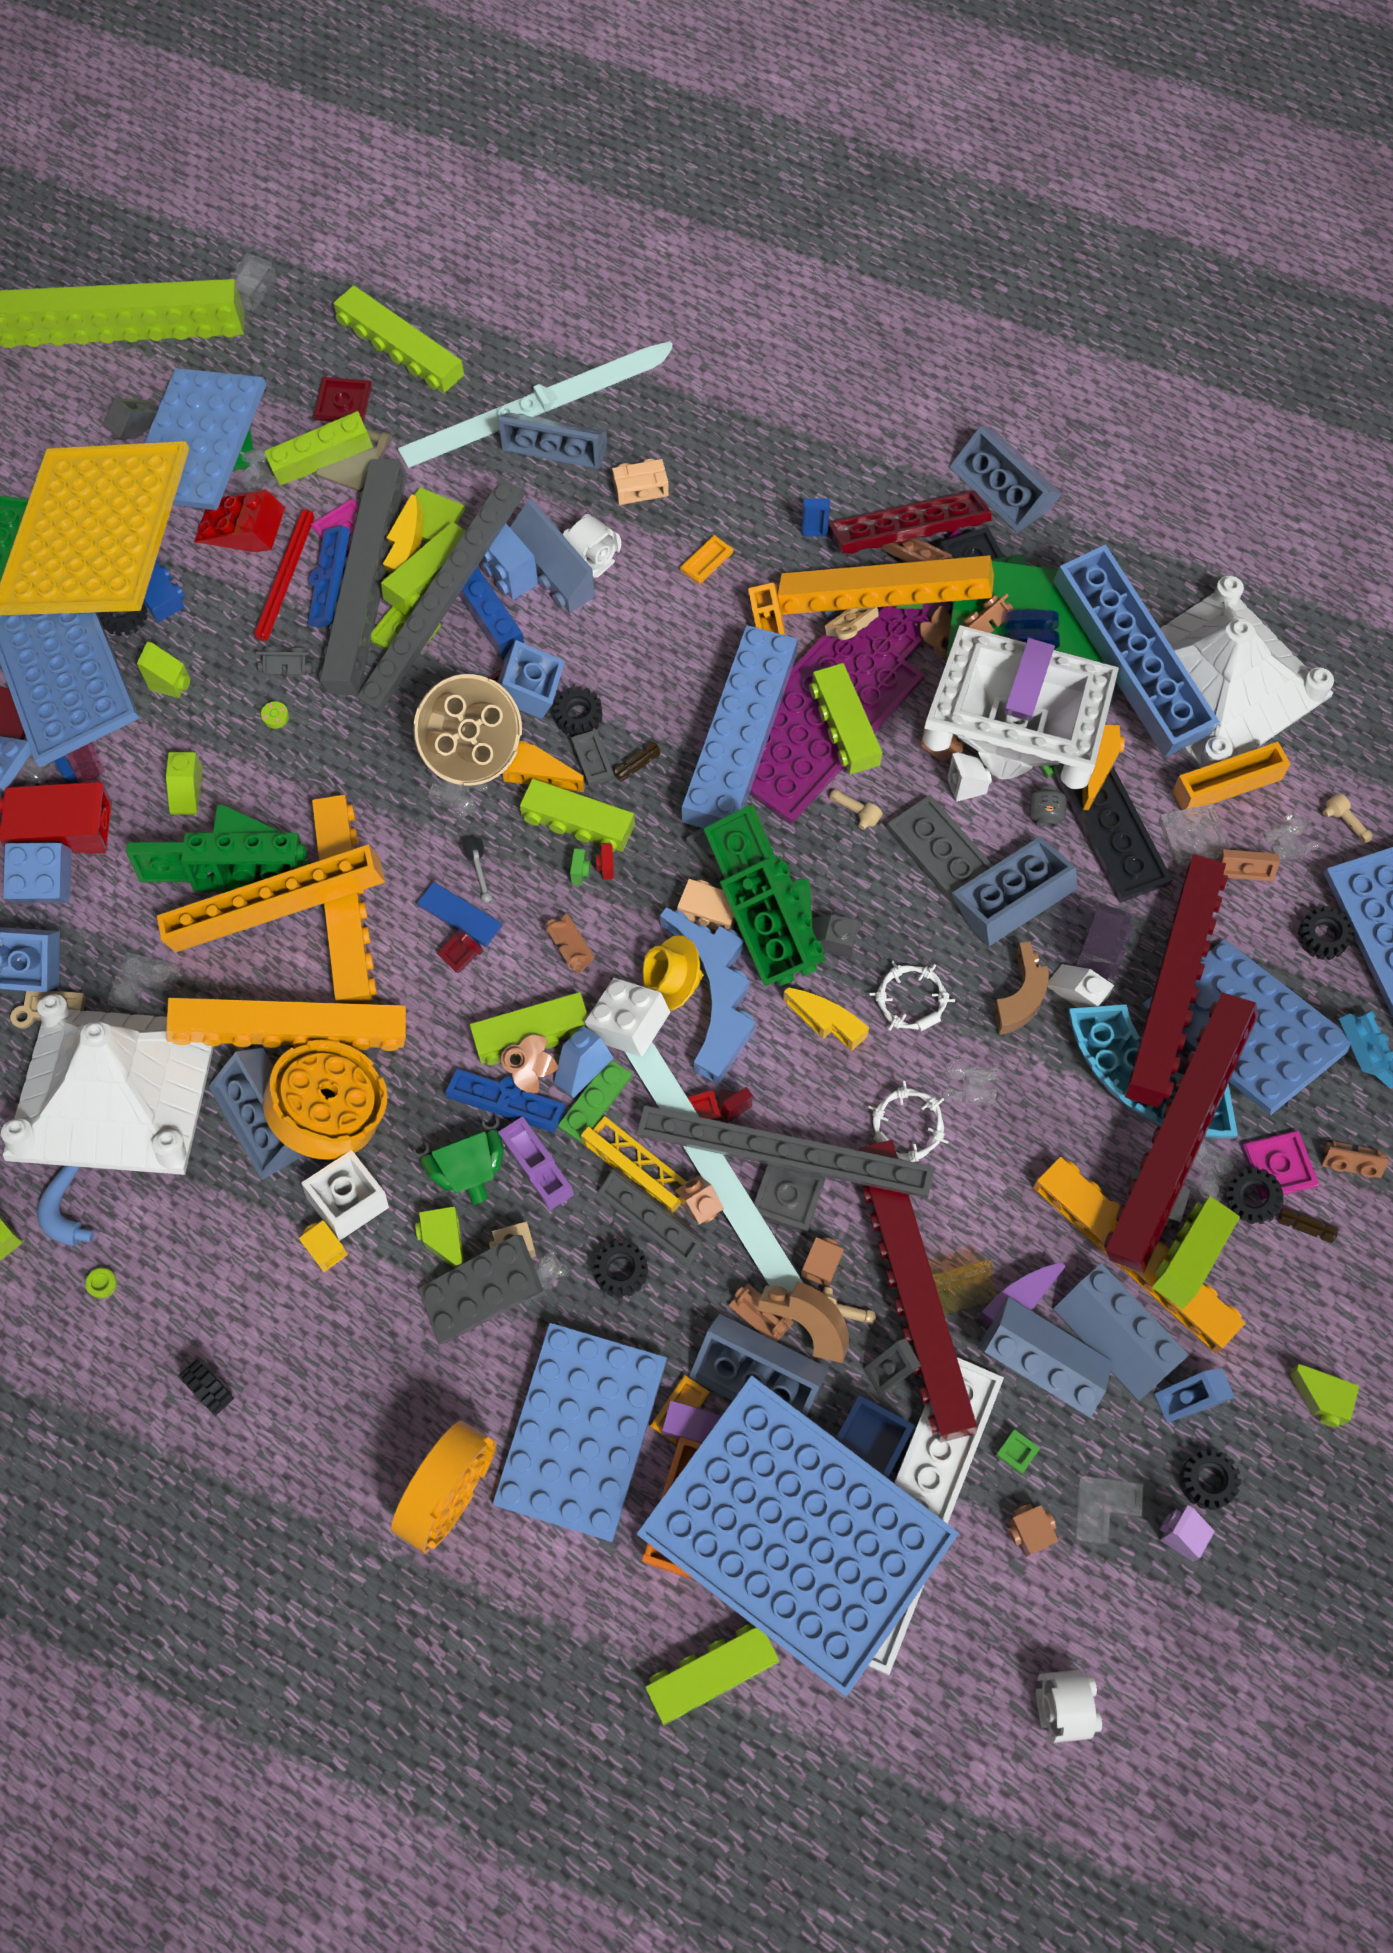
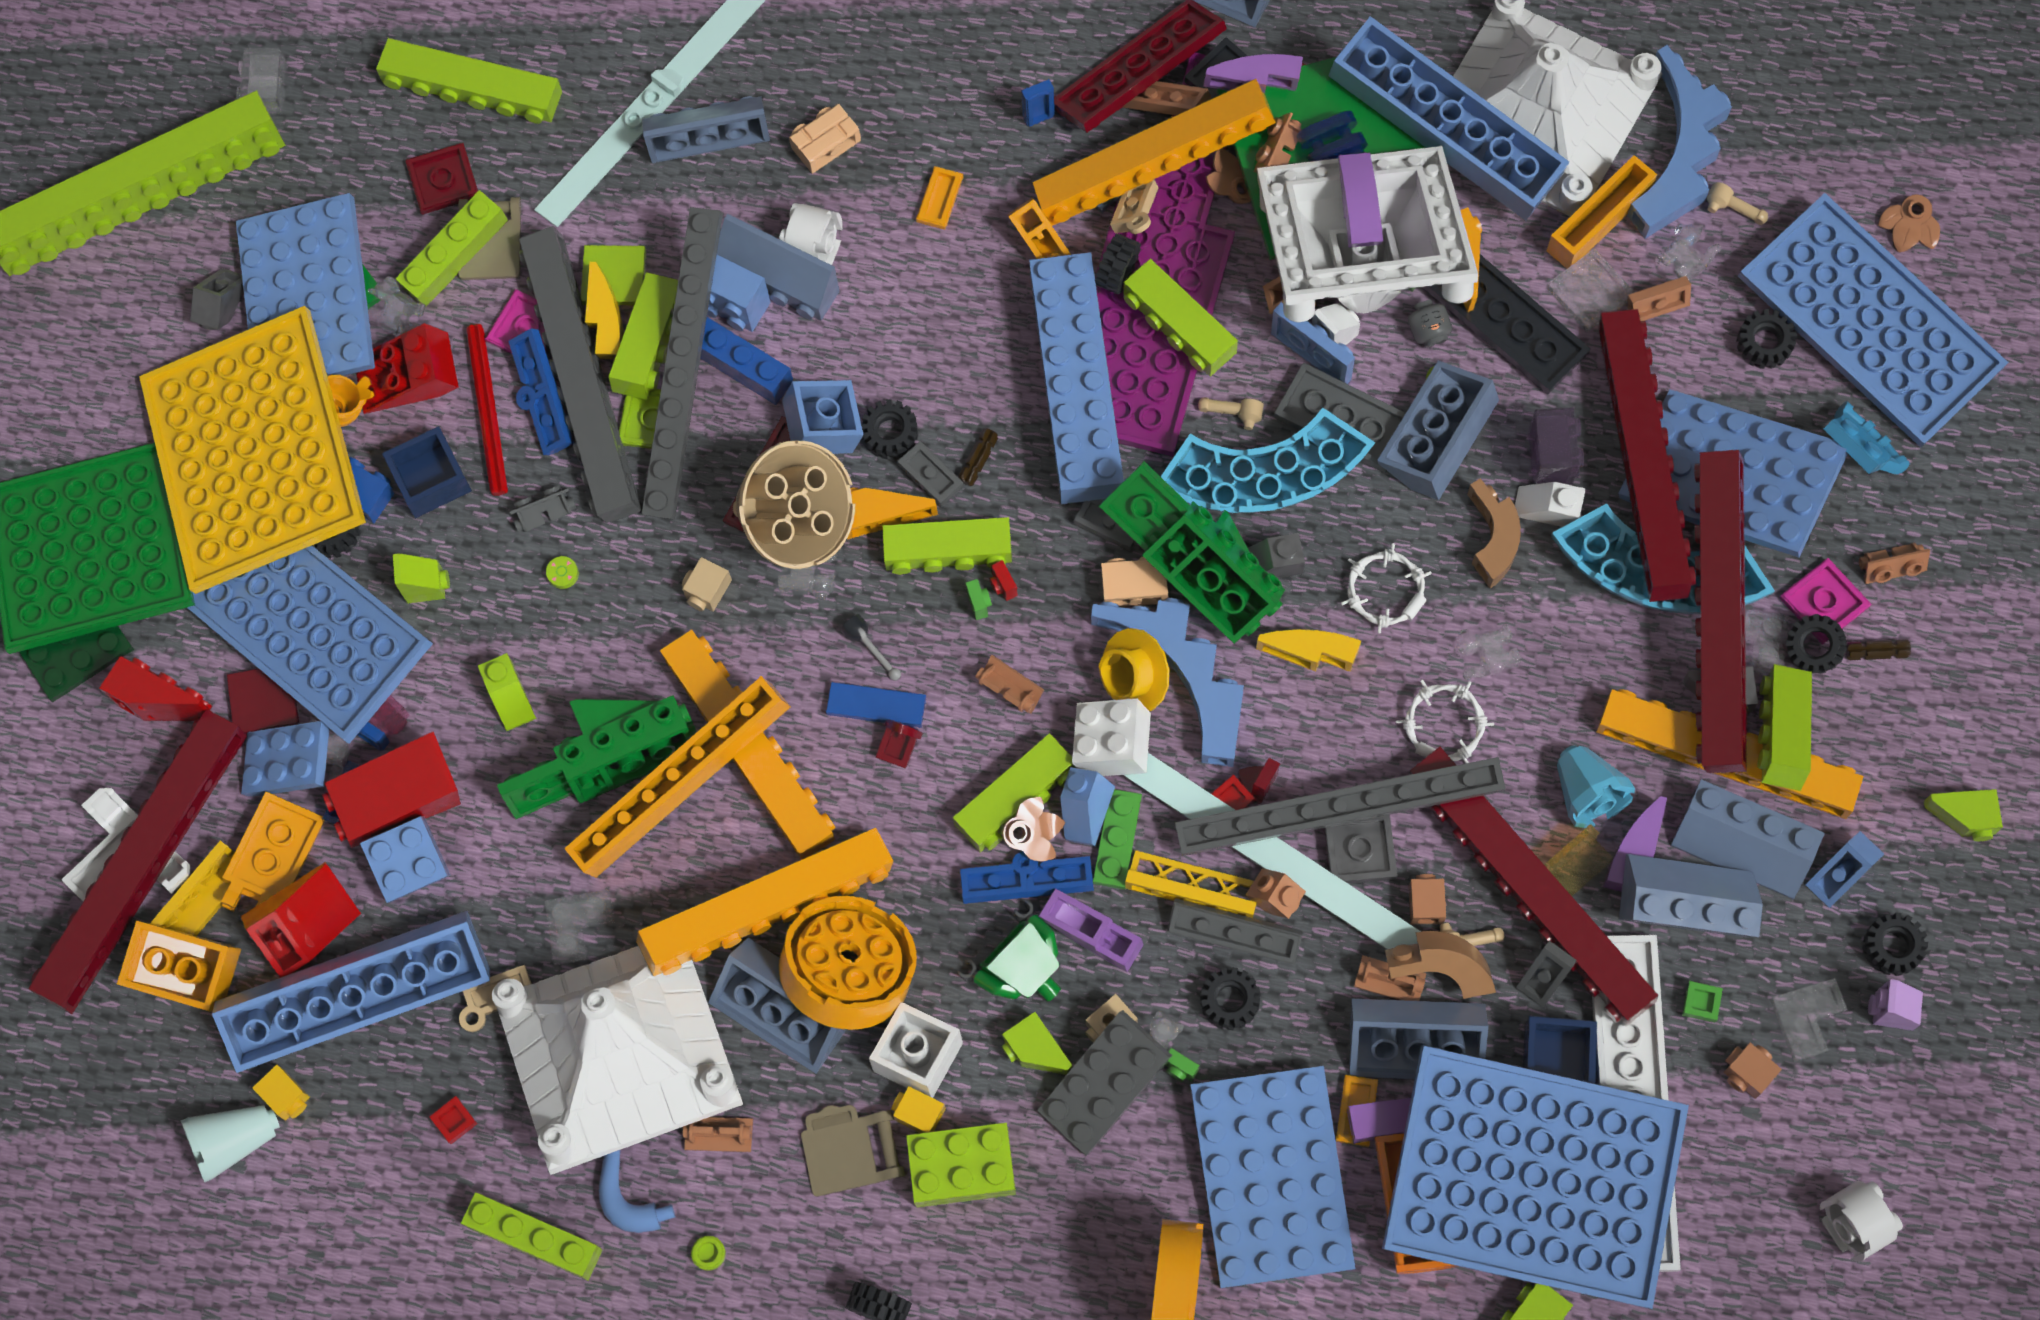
camera: 20 degrees left, 5 degrees up
none -> light orange hat [328,375,374,427]
none -> dark blue piece [382,426,472,519]
none -> tan brick [682,557,732,612]
none -> nougat hinge [683,1117,753,1152]
none -> dark tan piece [801,1105,905,1197]
none -> lime brick [906,1122,1016,1208]
none -> black tyre [1095,234,1141,295]
none -> medium azure brick [1161,407,1375,513]
none -> bright green plate [1165,1048,1200,1082]
none -> medium lavender slope [1203,54,1303,94]
none -> medium blue plate [1271,302,1355,384]
none -> medium azure cone [1557,745,1635,829]
none -> medium blue arch [1627,45,1732,239]

